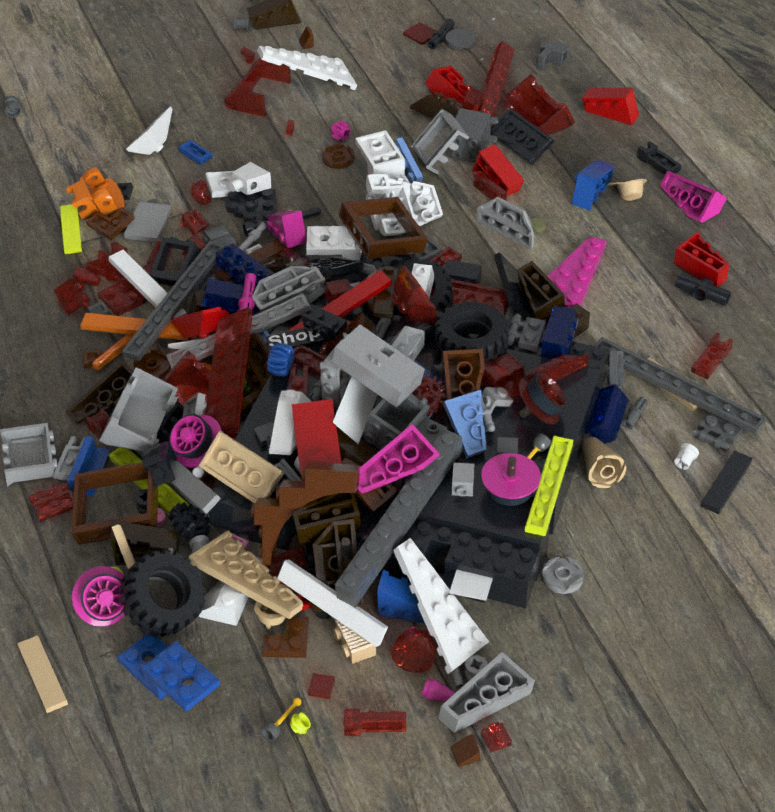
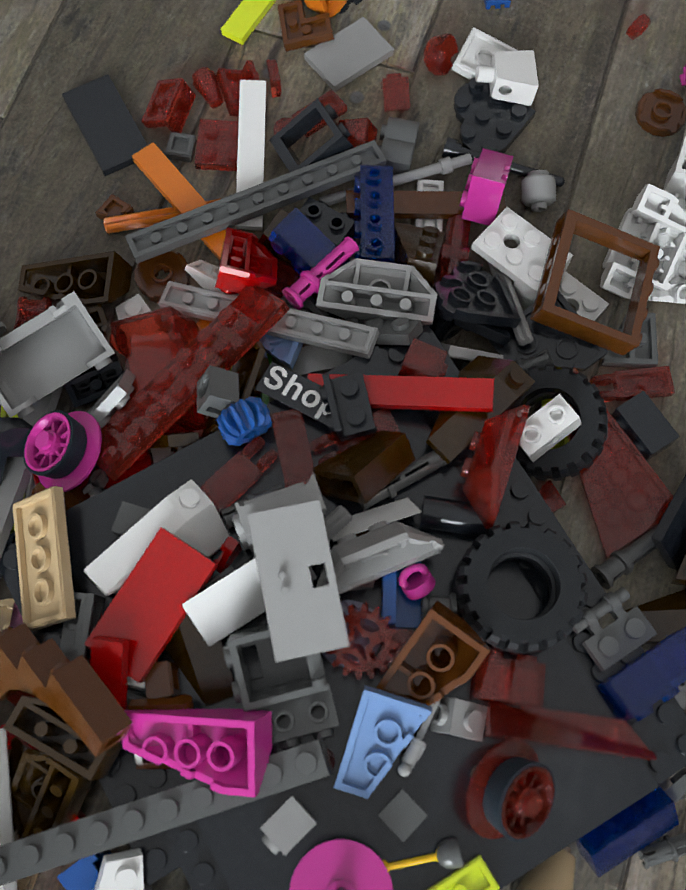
camera: 40 degrees right, 25 degrees up
none -> black tile [62,74,148,176]
none -> dark grey brick [197,365,239,418]
none -> dark pink tile [398,563,436,600]
none -> light grey head [521,170,556,212]

